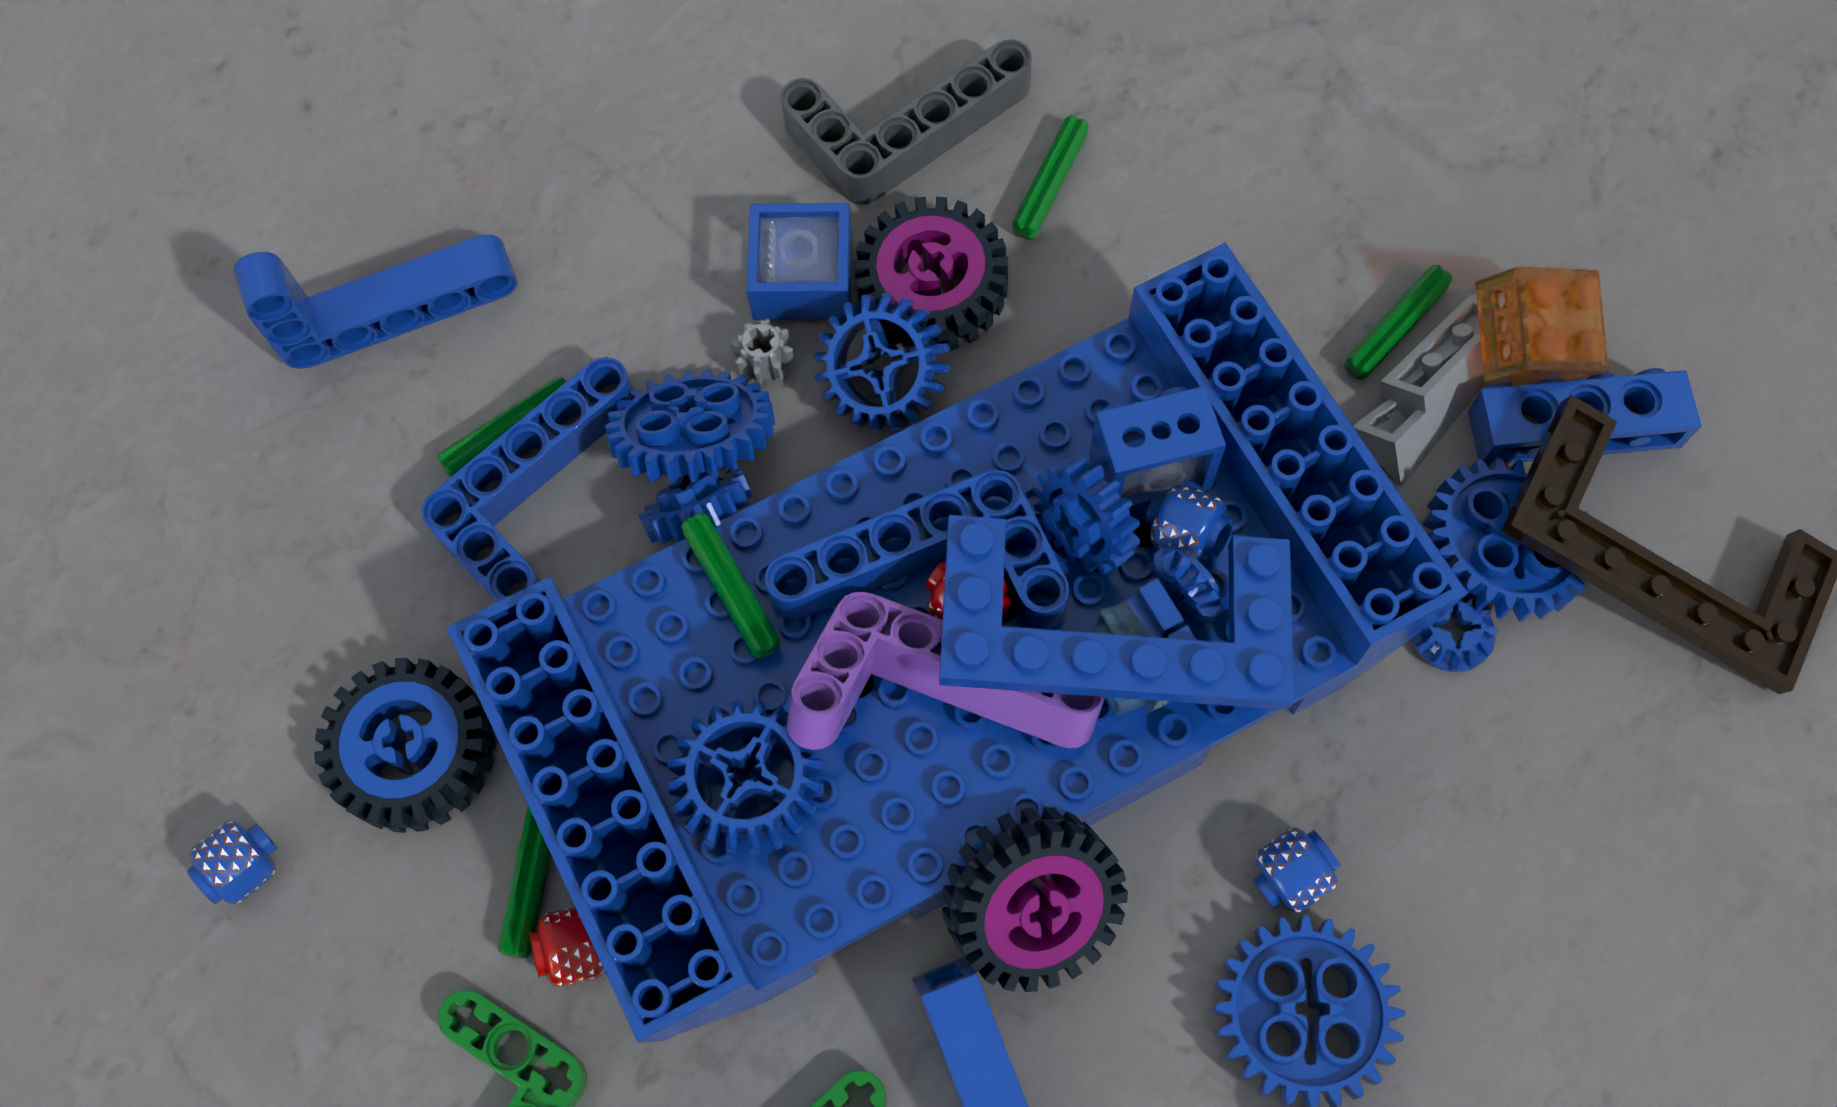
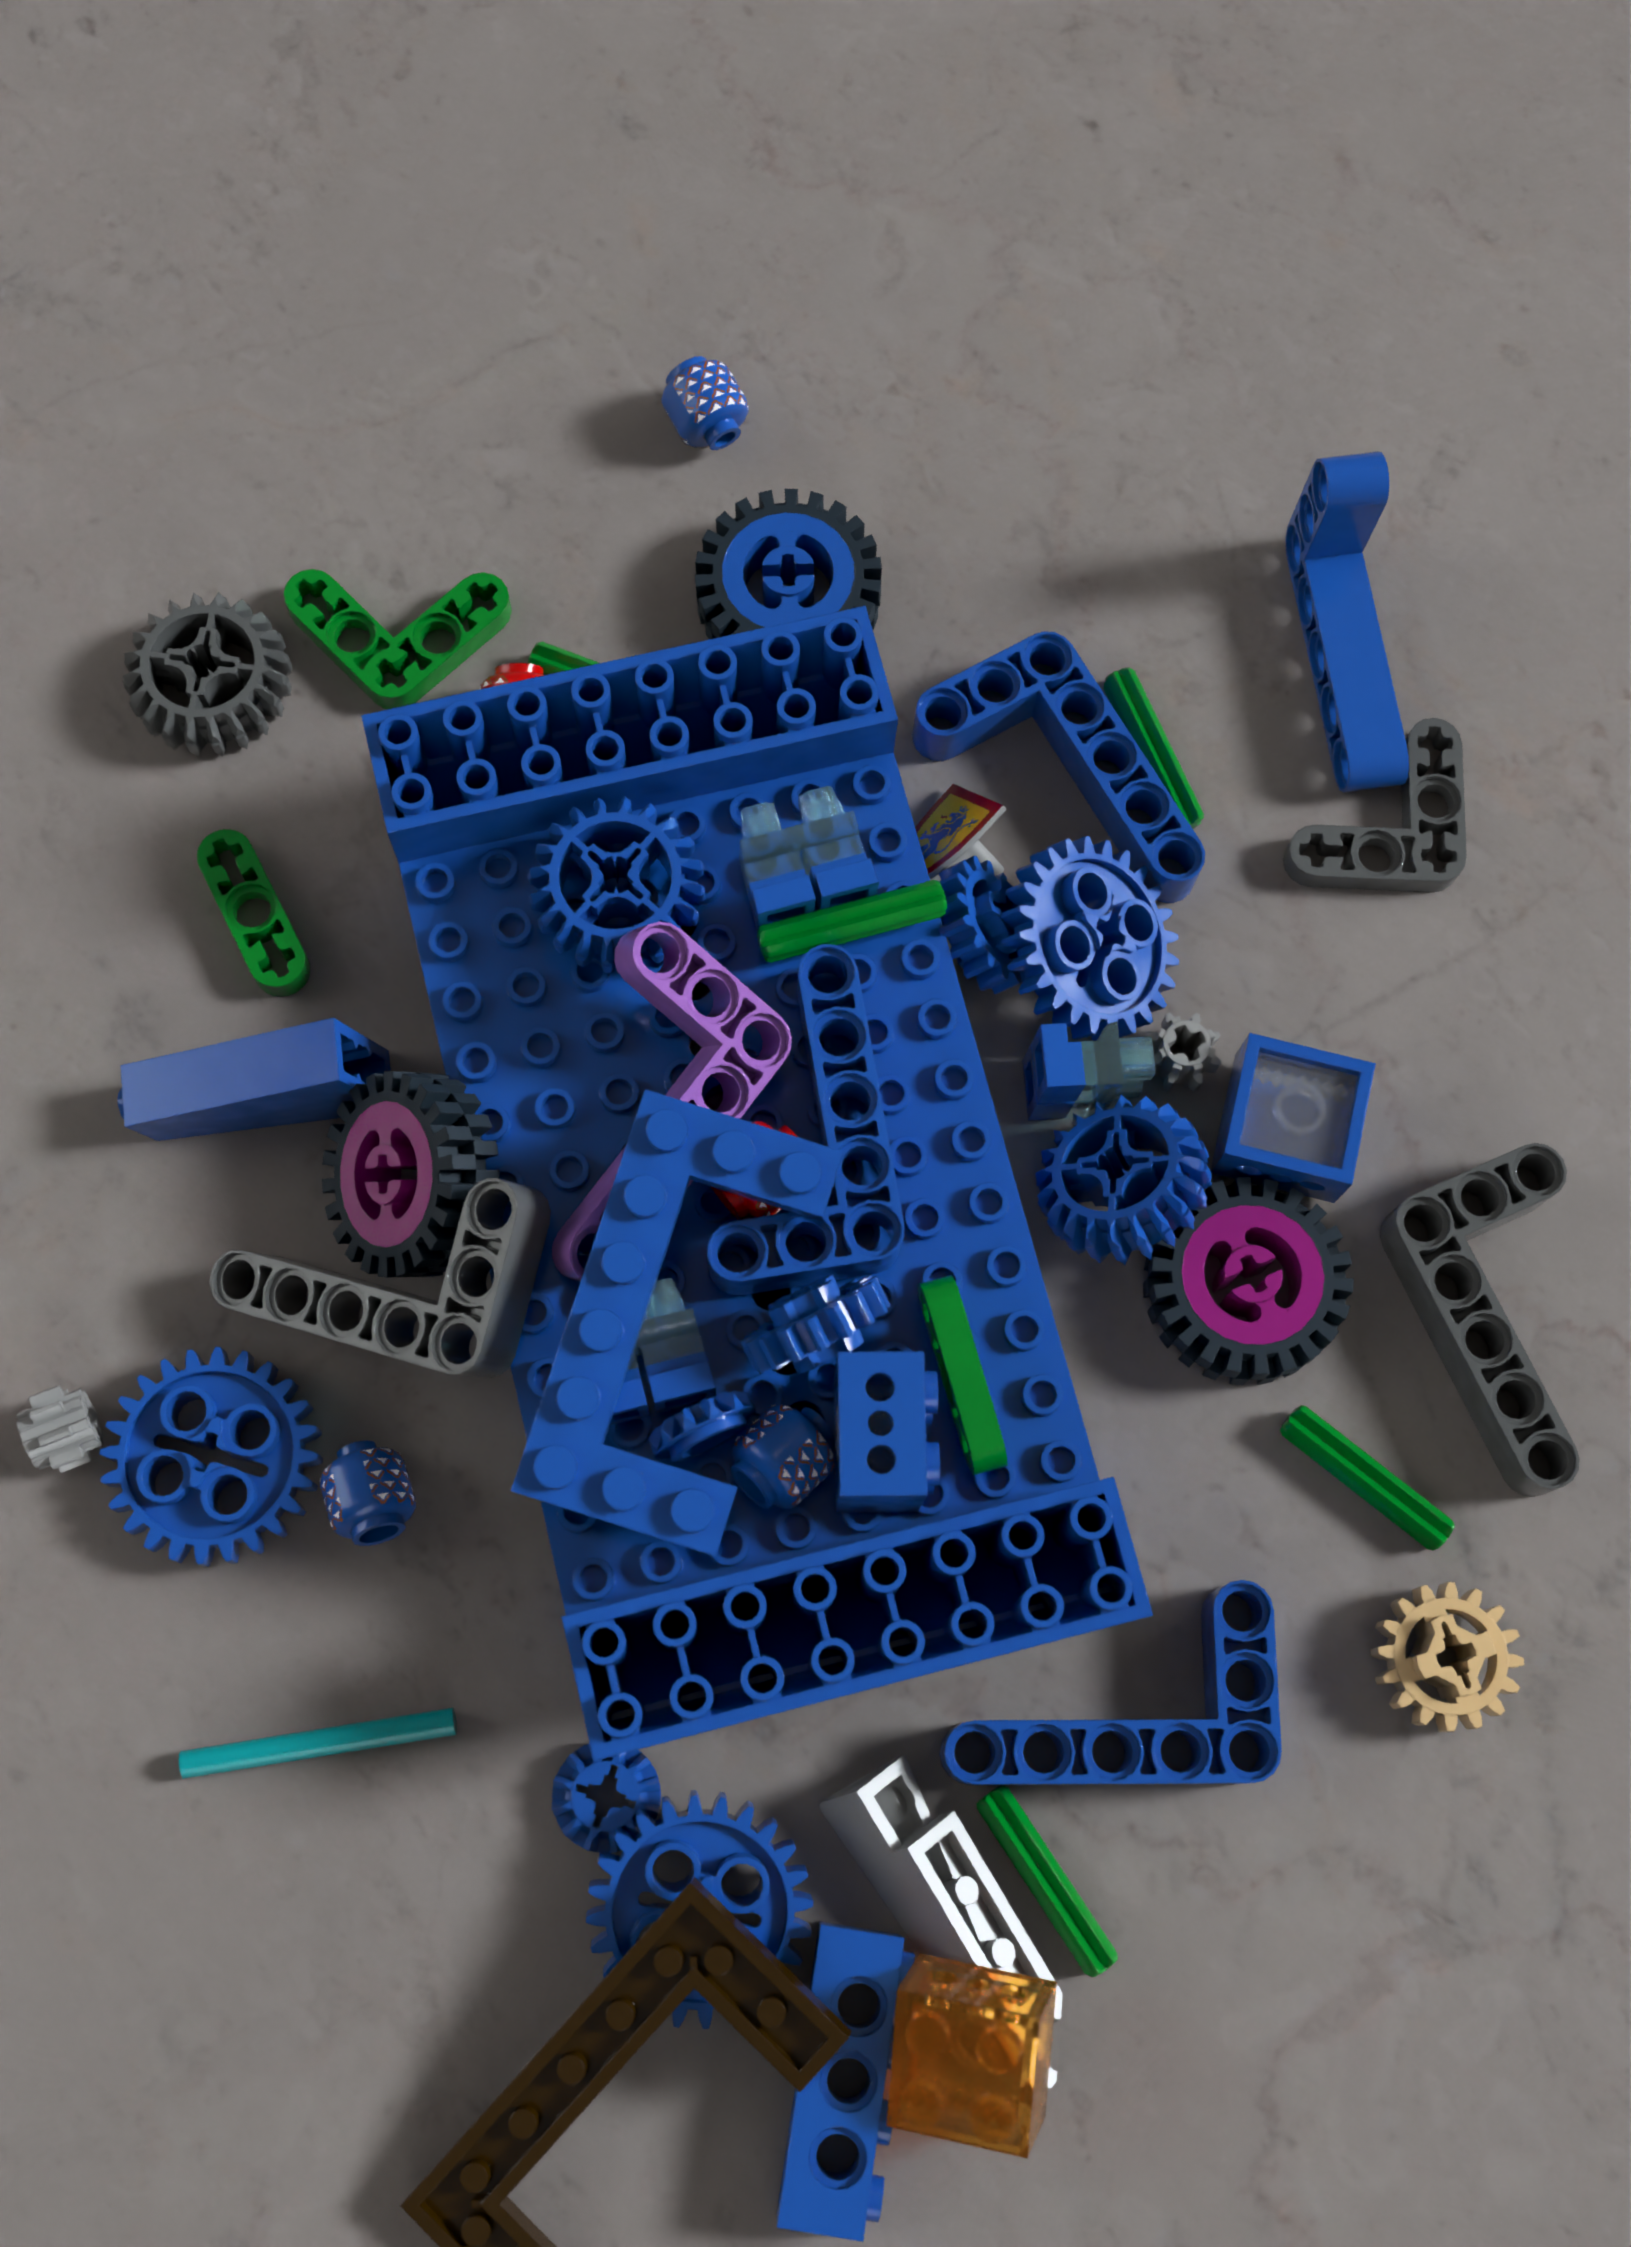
camera: 95 degrees right, 5 degrees up
none -> teal bar [179,1707,457,1779]
none -> dark grey beam [210,1178,551,1378]
none -> hips [739,786,879,931]
none -> shield [915,784,1007,881]
none -> green beam [917,1275,1007,1476]
none -> blue beam [939,1580,1282,1785]
none -> hips [1022,1022,1155,1121]
none -> dark grey beam [1283,718,1467,893]
none -> tan gear [1370,1582,1524,1732]

